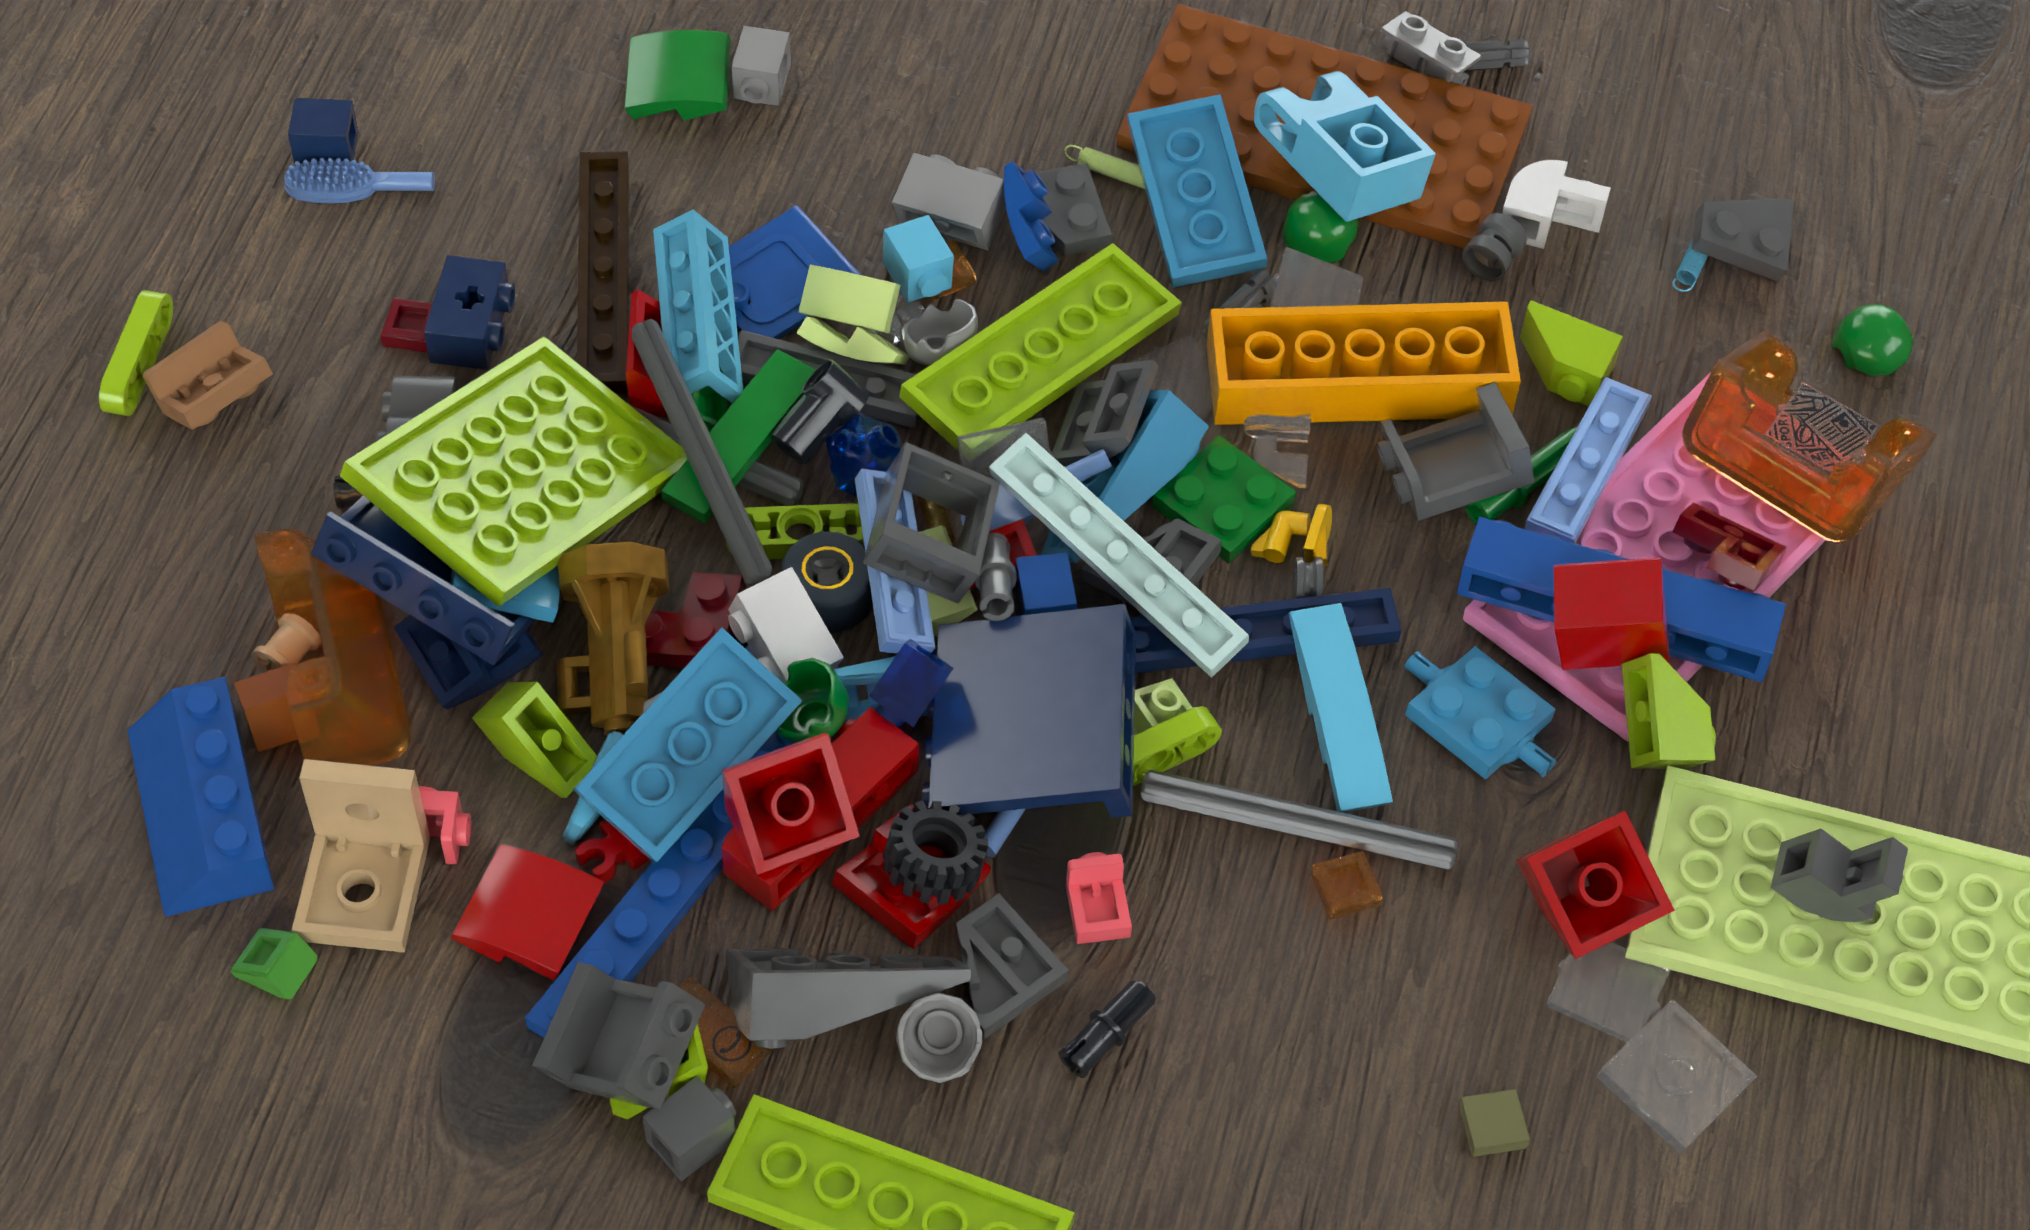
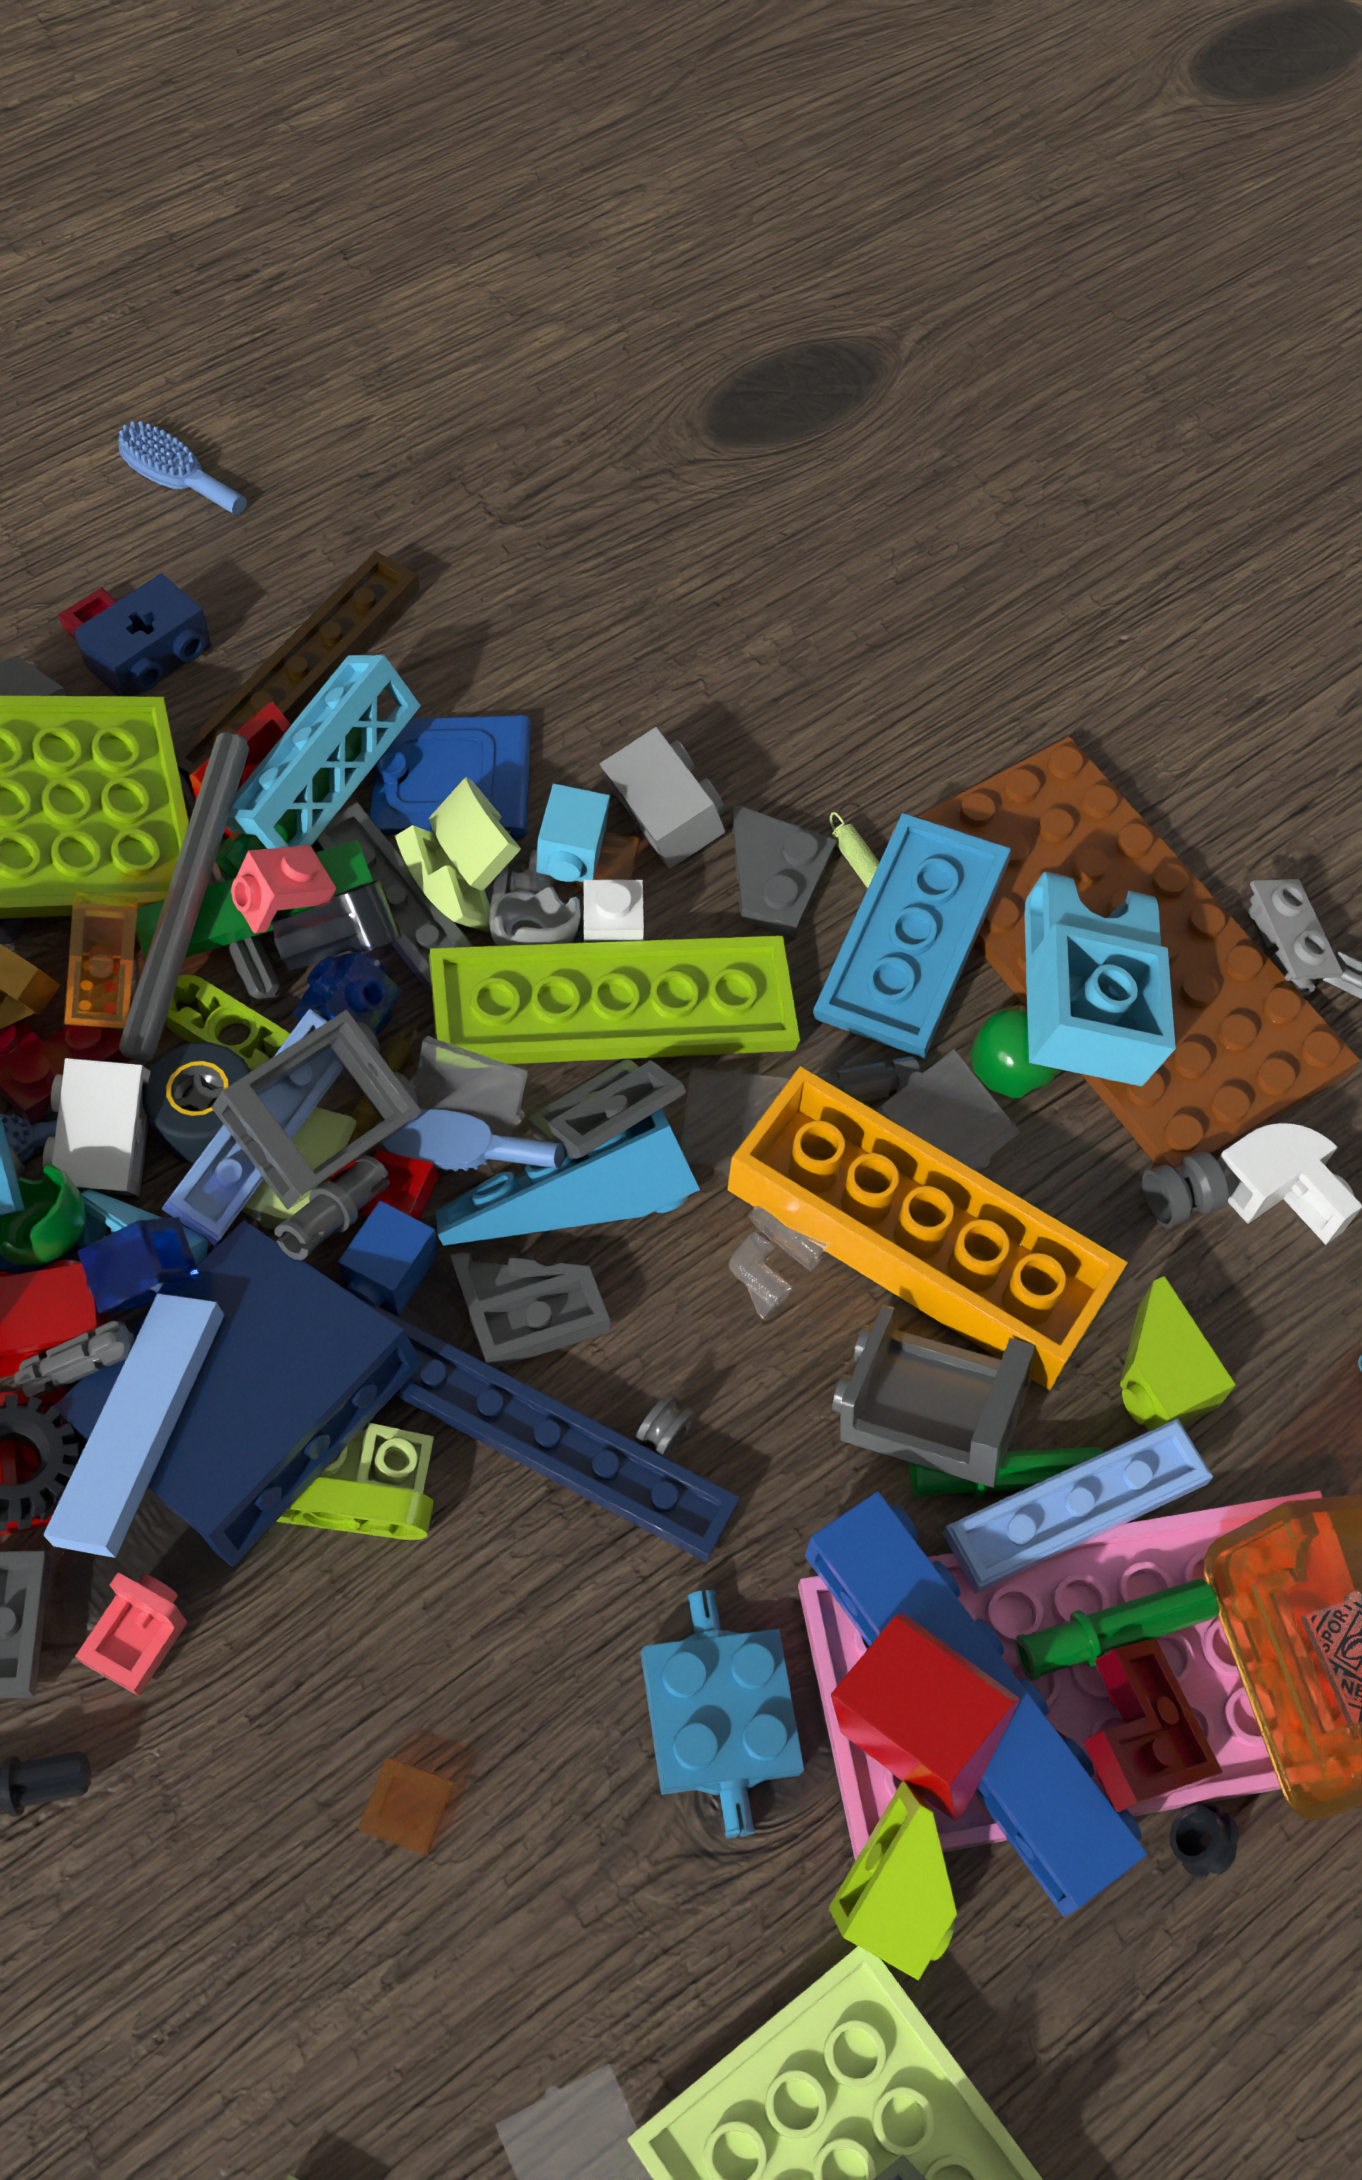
camera: 35 degrees right, 5 degrees up
dark blue panel [288,98,359,164] -> none
green slope [625,30,731,120] -> none
light grey brick [731,26,791,106] -> none
light aqua plate [989,433,1249,678] -> none
blue slope [1003,161,1059,272] -> none
axle [1140,770,1459,869] -> none
green plate [1152,435,1296,564] -> none
yellow piece [1251,504,1332,566] -> none
medium azure slope [1289,603,1393,813] -> none
red slope [1516,811,1675,959] -> none
none -> dark grey axle [14,1320,136,1398]
none -> light blue tile [44,1294,225,1558]
none -> clear orange slope [64,892,137,1028]
none -> coral bracket [231,845,336,933]
none -> white brick [584,880,644,943]
none -> green axle [1015,1579,1220,1681]
none -> black plate [1170,1805,1239,1878]

